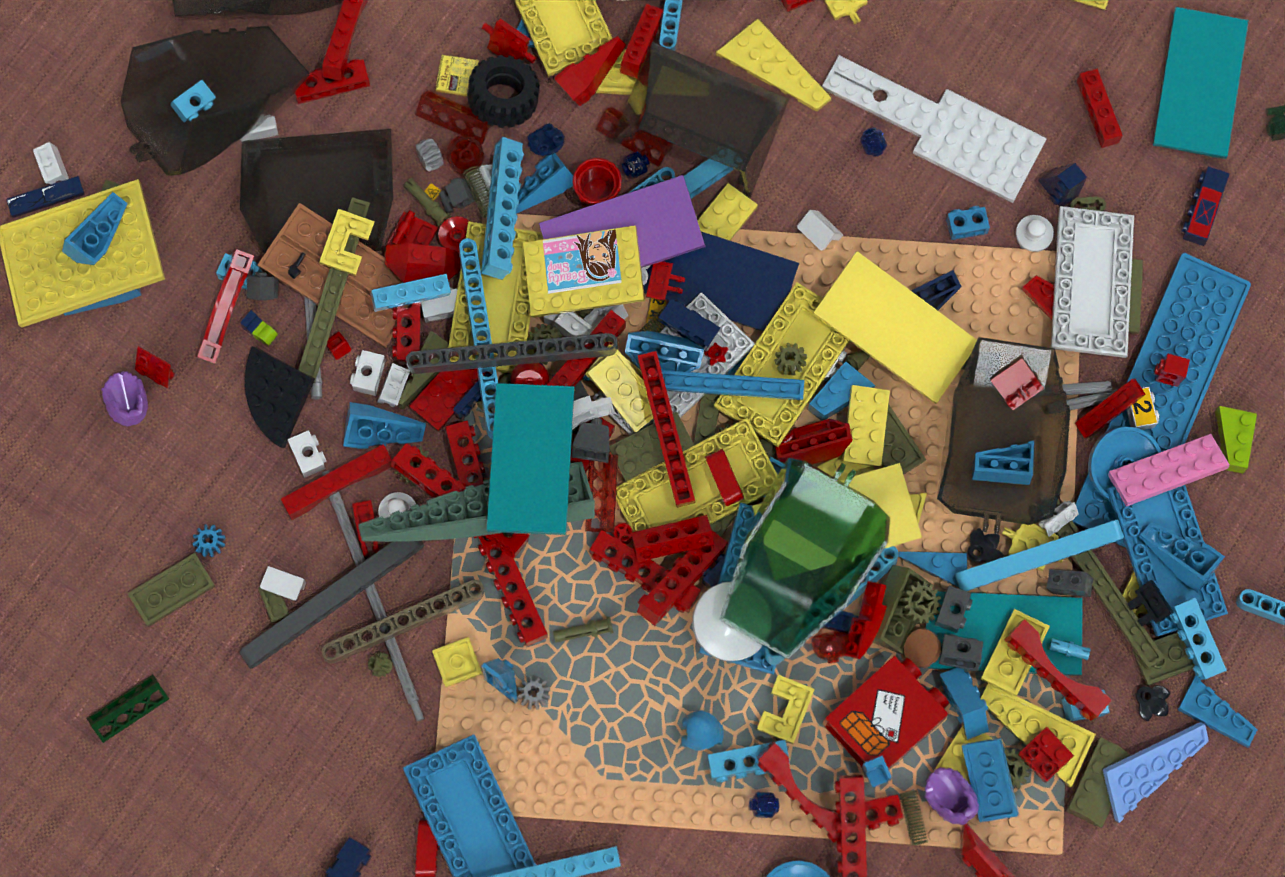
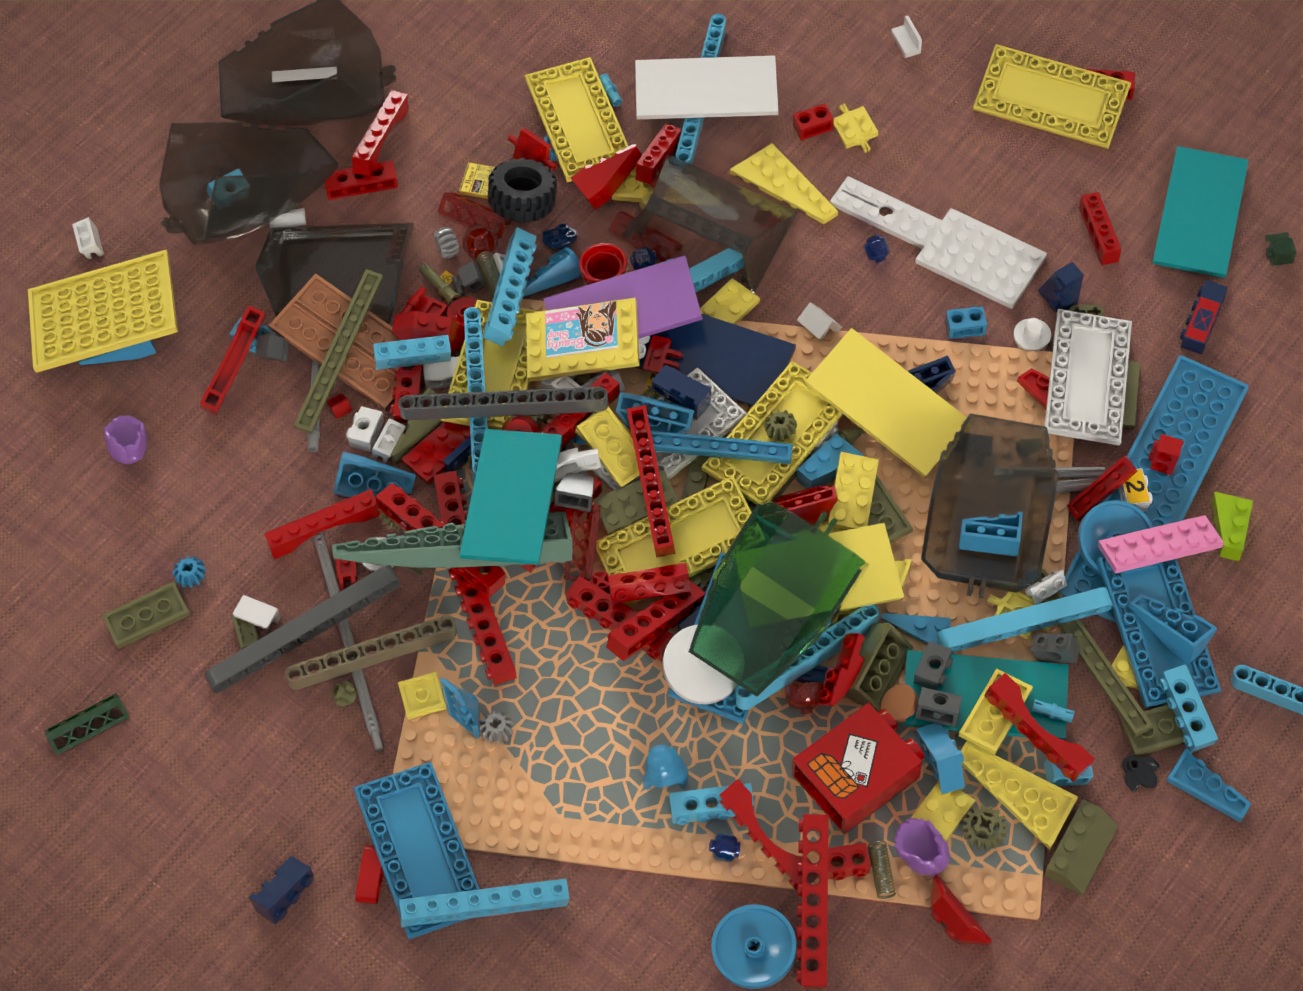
camera: 10 degrees right, 15 degrees down
dark blue tile [6,176,85,218] -> none
dark azure wedge [62,192,128,265] -> none
red hinge [135,346,175,388] -> none
leg [240,310,278,346] -> none
black plate [245,346,315,448] -> none
white brick [287,430,327,478] -> none
black hand [288,252,306,279] -> none
light yellow plate [319,209,375,276] -> none
olive pin [553,616,613,643] -> none
red plate [704,343,729,366] -> none
red beam [705,449,745,507] -> none
light yellow plate [757,675,815,744] -> none
dark azure panel [862,756,892,788] -> none
olive gear [900,581,941,624] -> none
dark azure plate [962,738,1019,822] -> none
black plate [967,528,1004,563] -> none
hinge [991,358,1044,410] -> none
red plate [1018,727,1074,783] -> none
light blue wing [1102,722,1209,823] -> none
black plate [1127,580,1174,626] -> none

